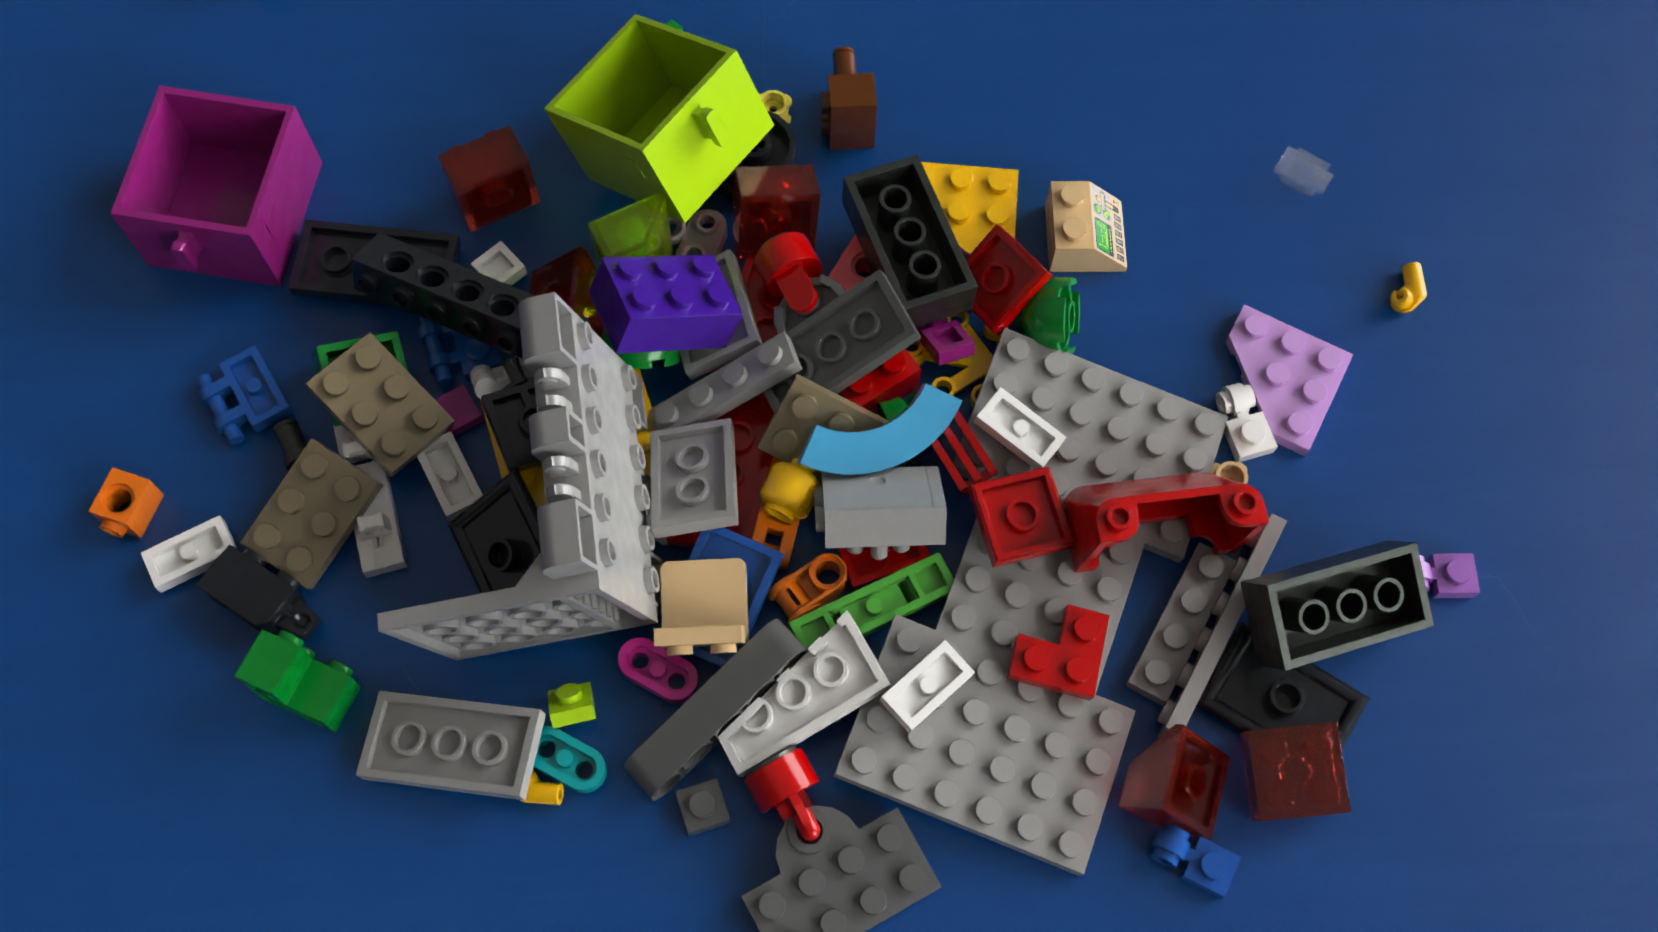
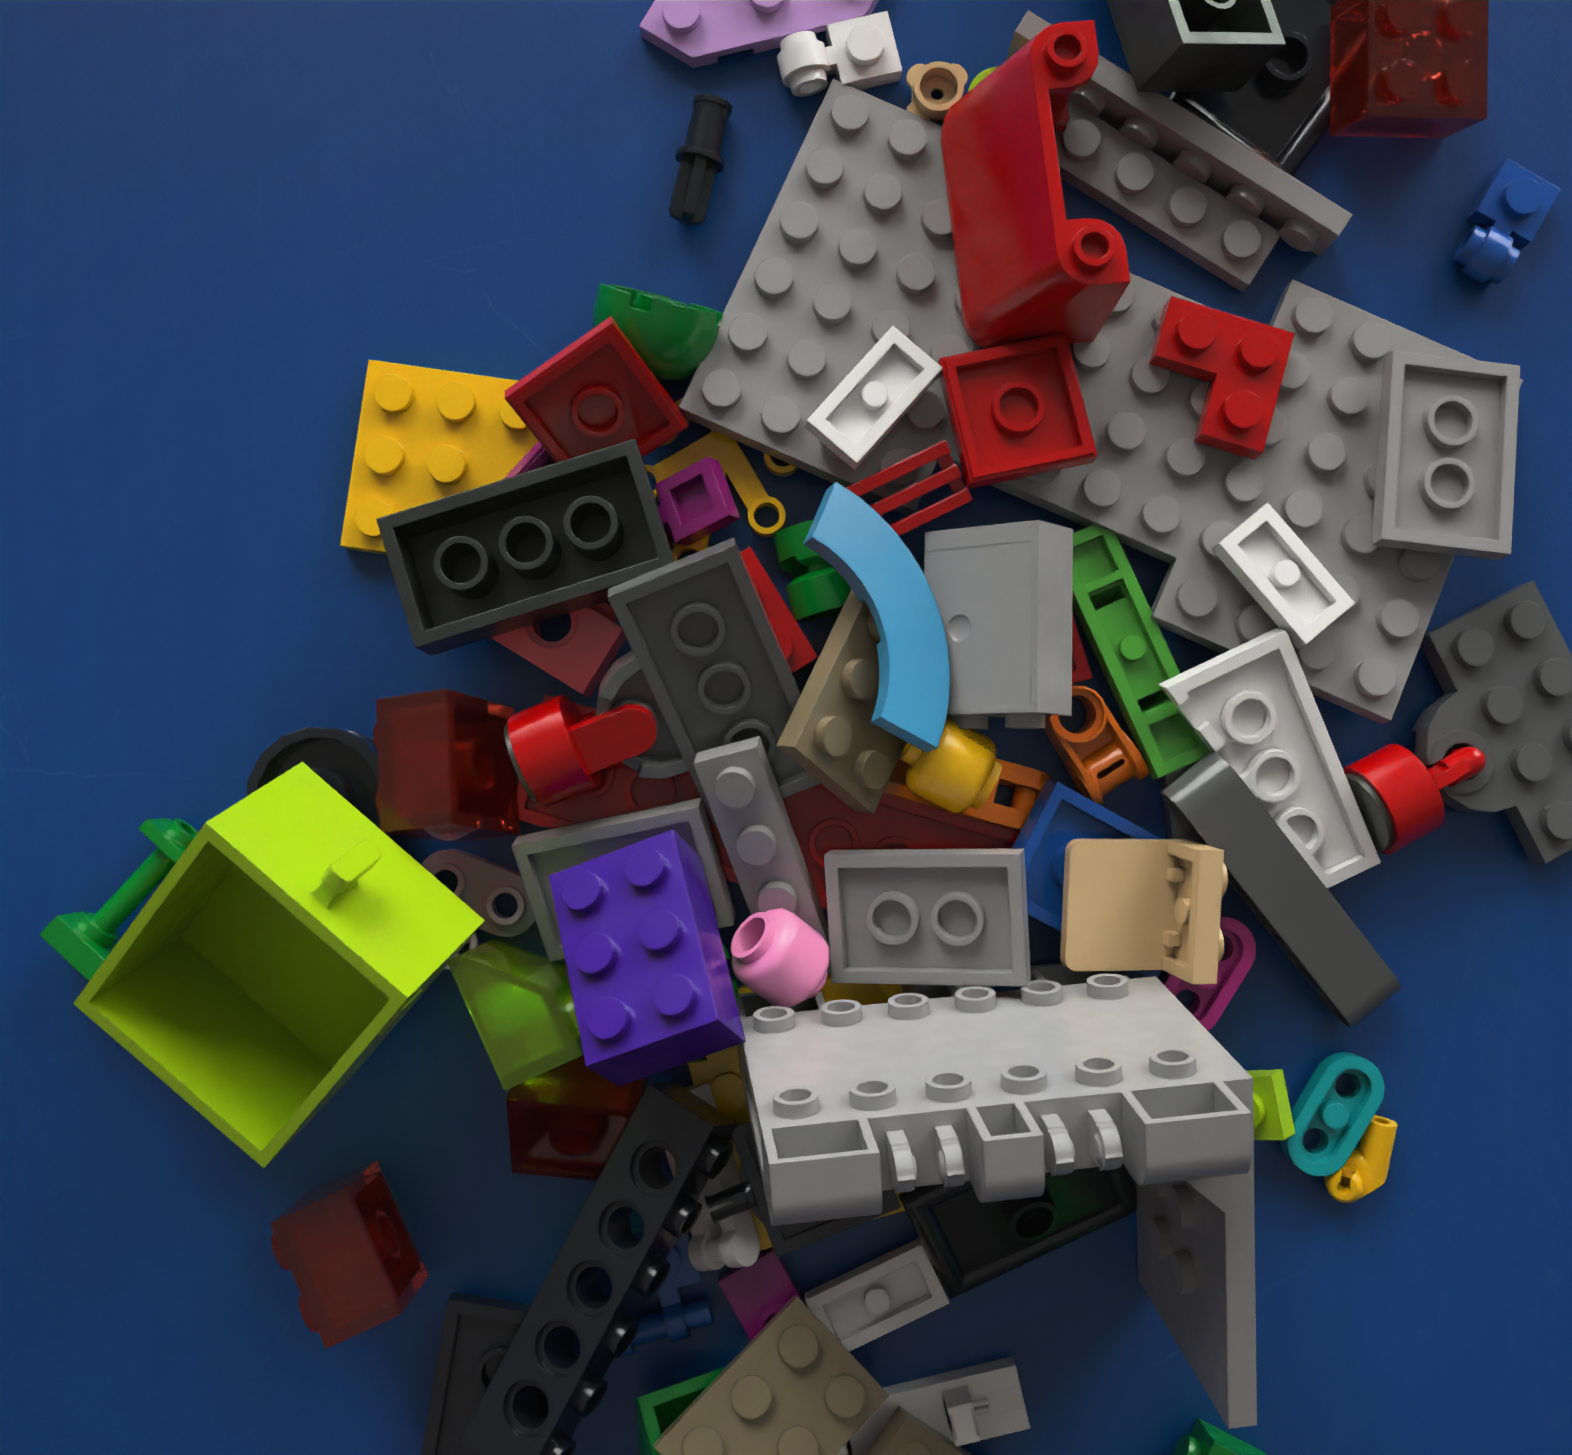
camera: 90 degrees left, 20 degrees up
light grey plate [356,691,546,801] -> none
white plate [470,241,528,286] -> none
dark grey plate [675,778,731,837] -> none
light yellow plate [759,90,792,124] -> none
reddish brown brick [820,46,877,151] -> none
tan slope [1045,181,1127,272] -> none
clear red slope [1119,724,1230,840] -> none
none -> black axle [669,94,733,226]
none -> bright pink head [731,908,830,1007]
none -> light grey plate [1372,350,1520,560]

